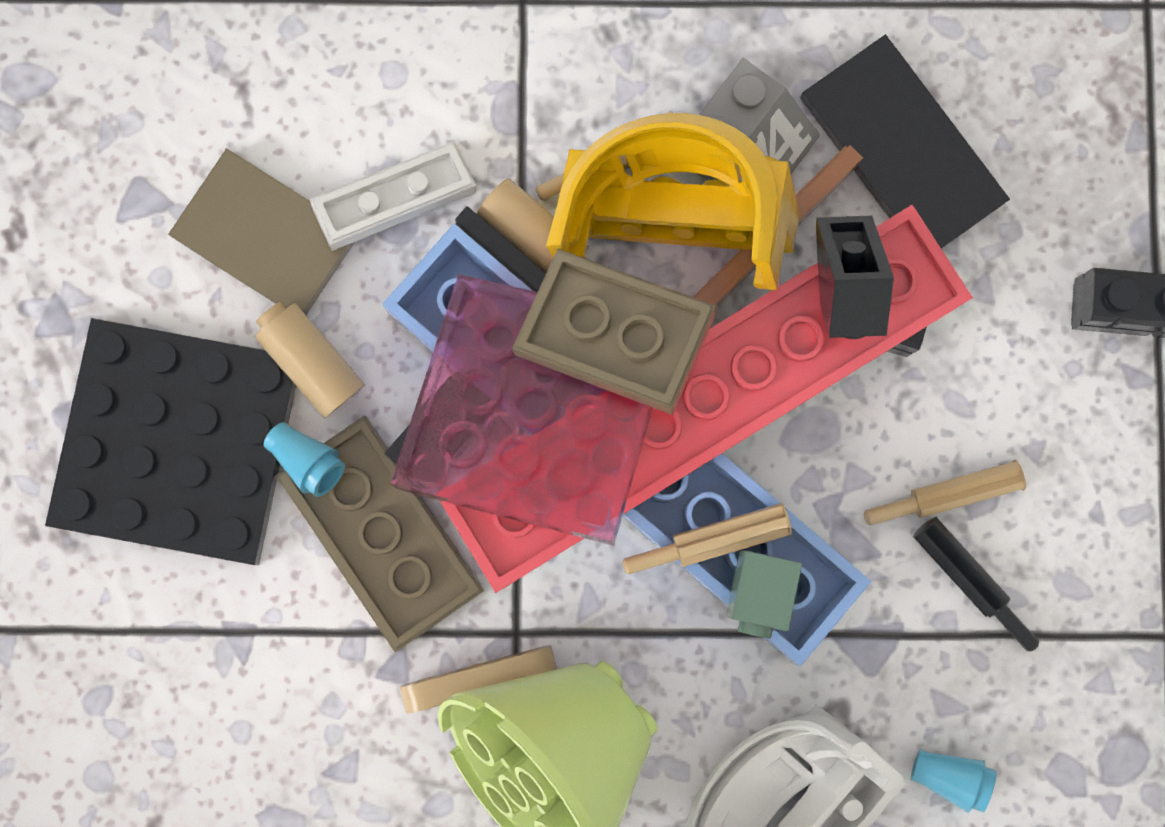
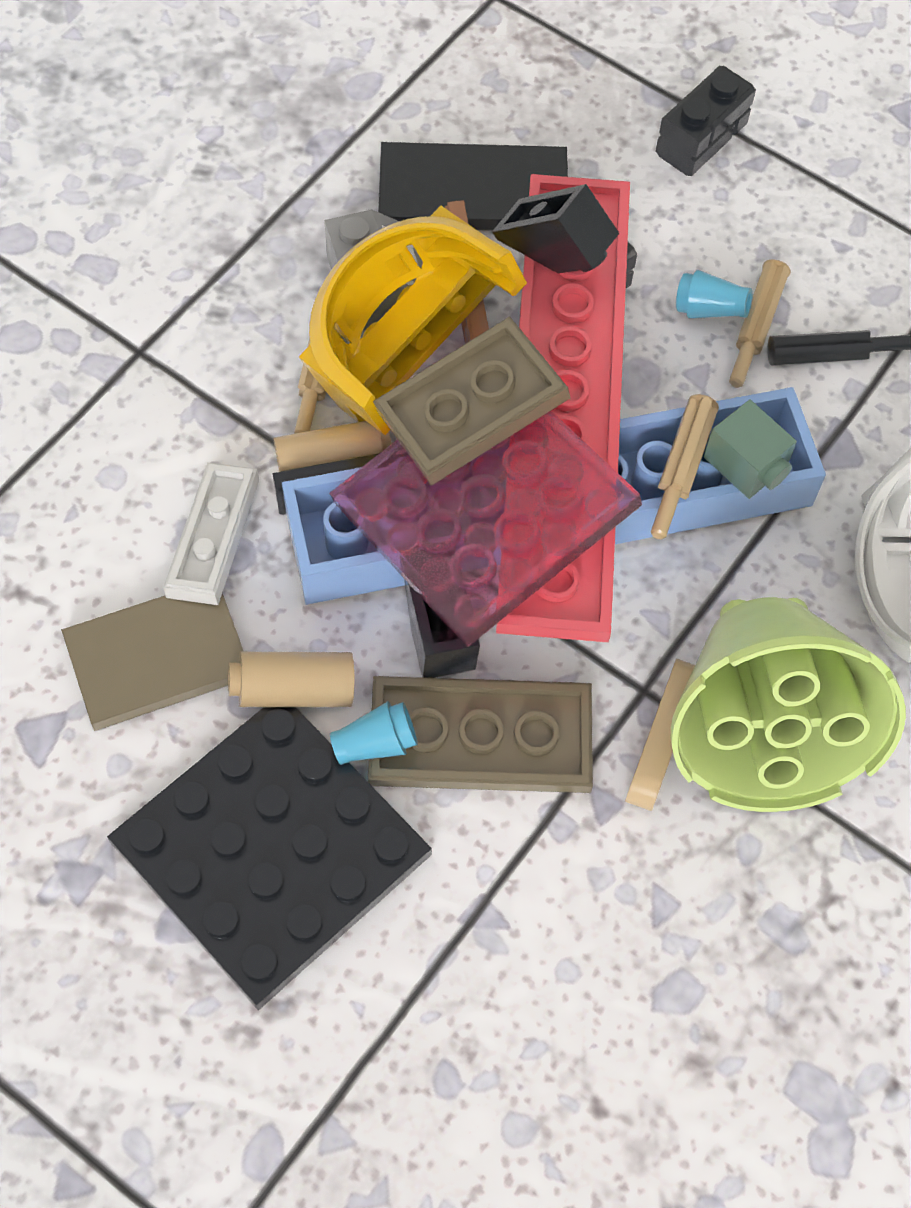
camera: 55 degrees left, 20 degrees down
none -> medium azure cone [676,270,753,319]

